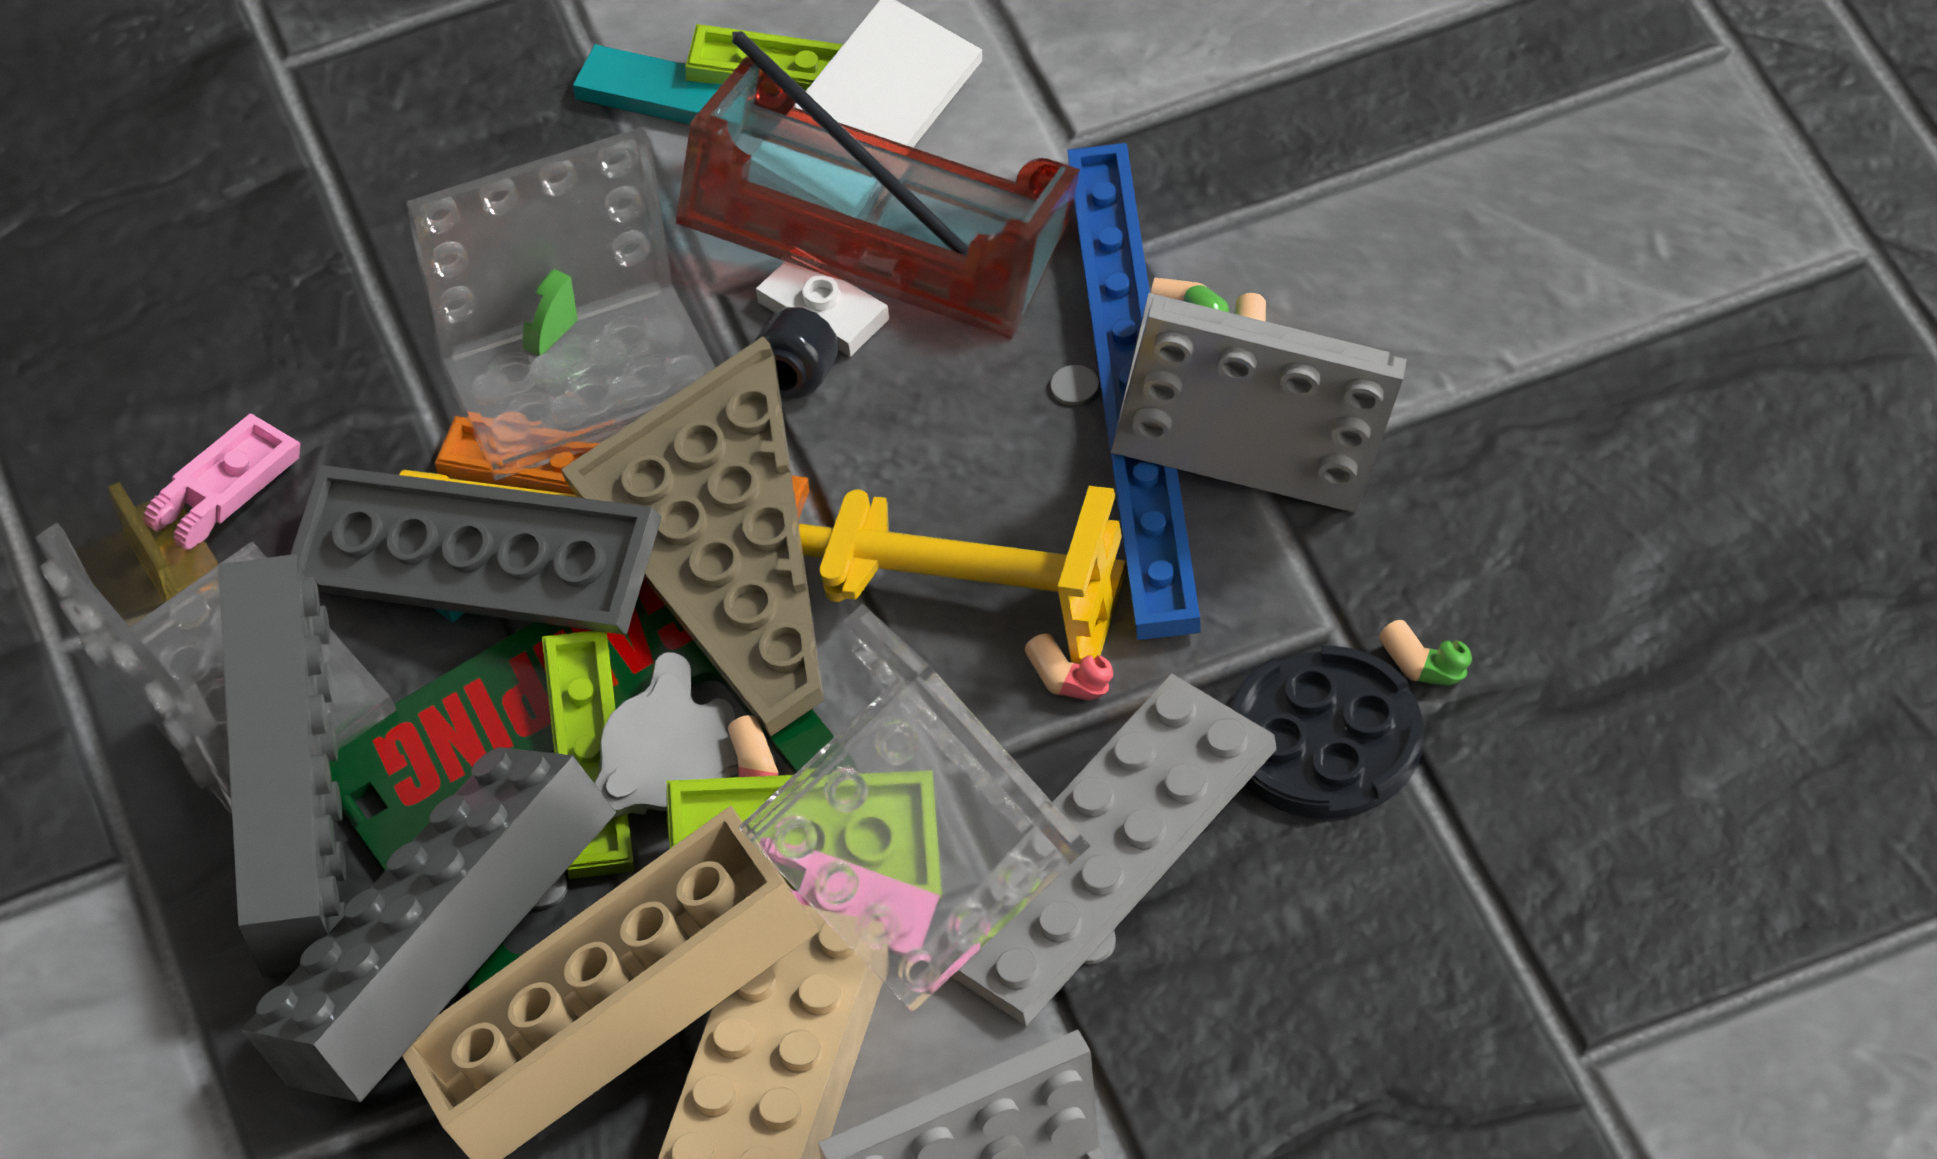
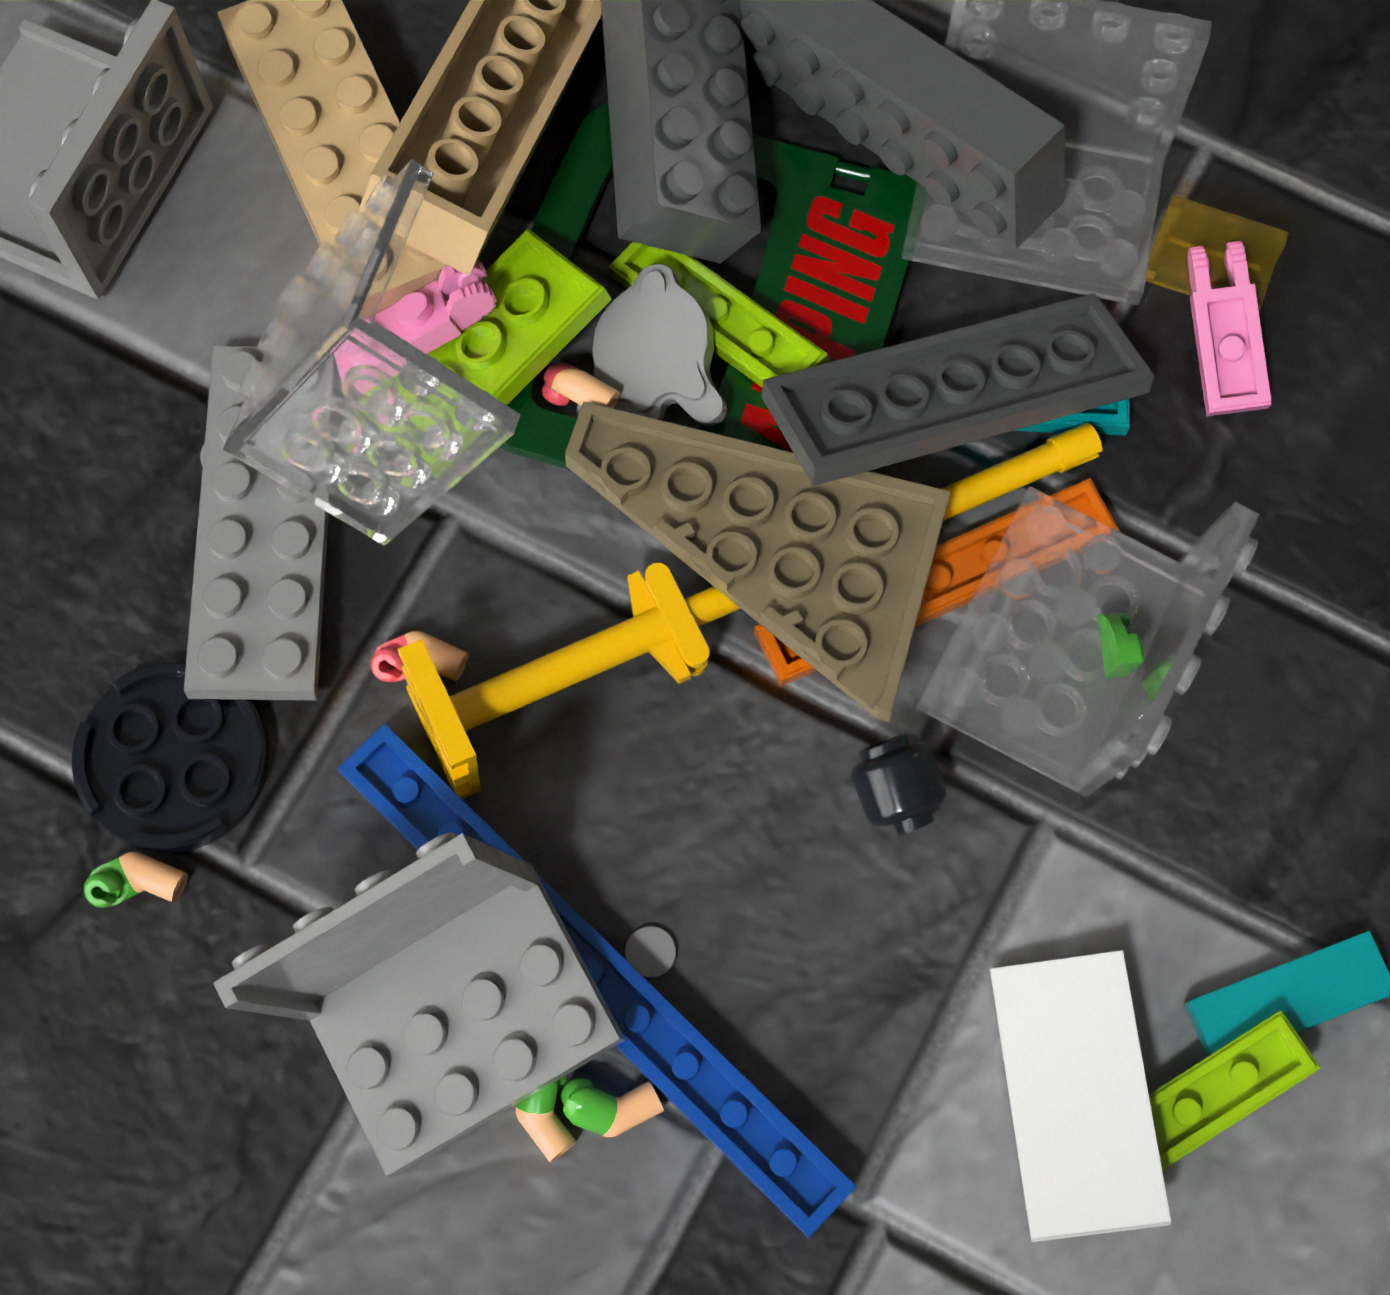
camera: 135 degrees right, 20 degrees up
clear red windscreen [676,56,1080,339] -> none
black axle [732,31,969,258] -> none
white plate [756,252,889,357] -> none

